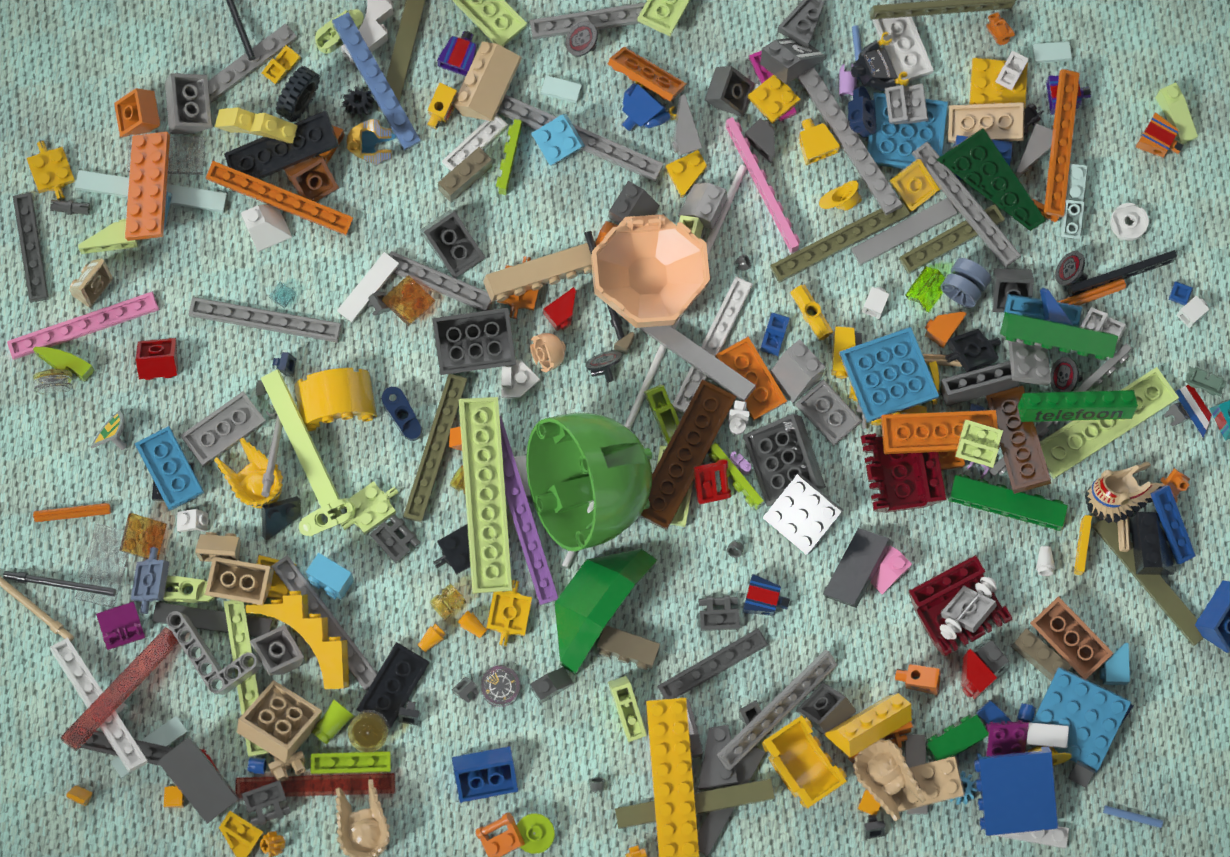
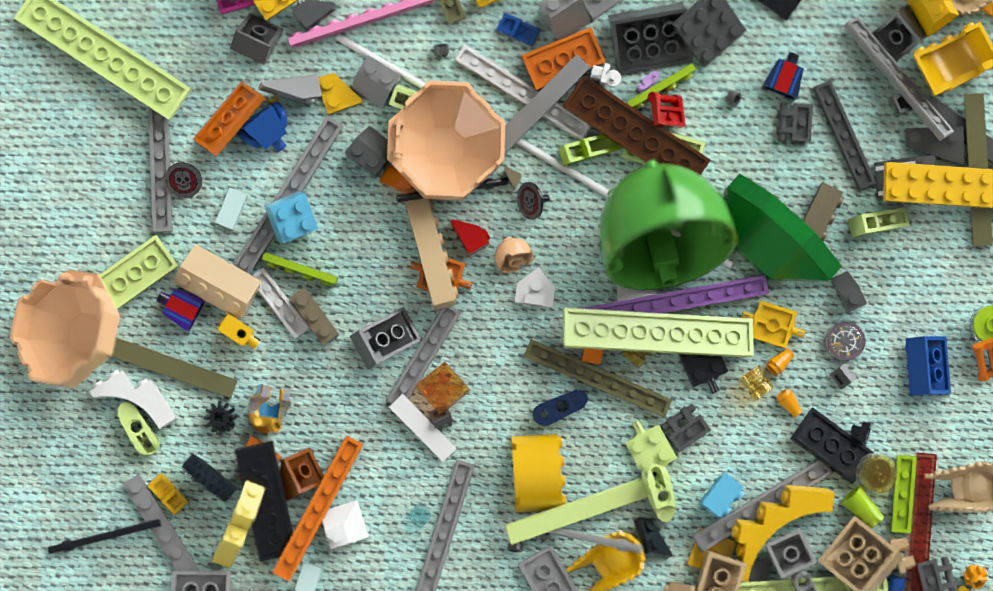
camera: 85 degrees left, 10 degrees up
dark blue tile [272,352,297,377] -> none
medium blue plate [332,12,421,150] -> none
dark grey slope [432,308,516,375] -> none
dark grey hinge [589,777,605,793] -> none

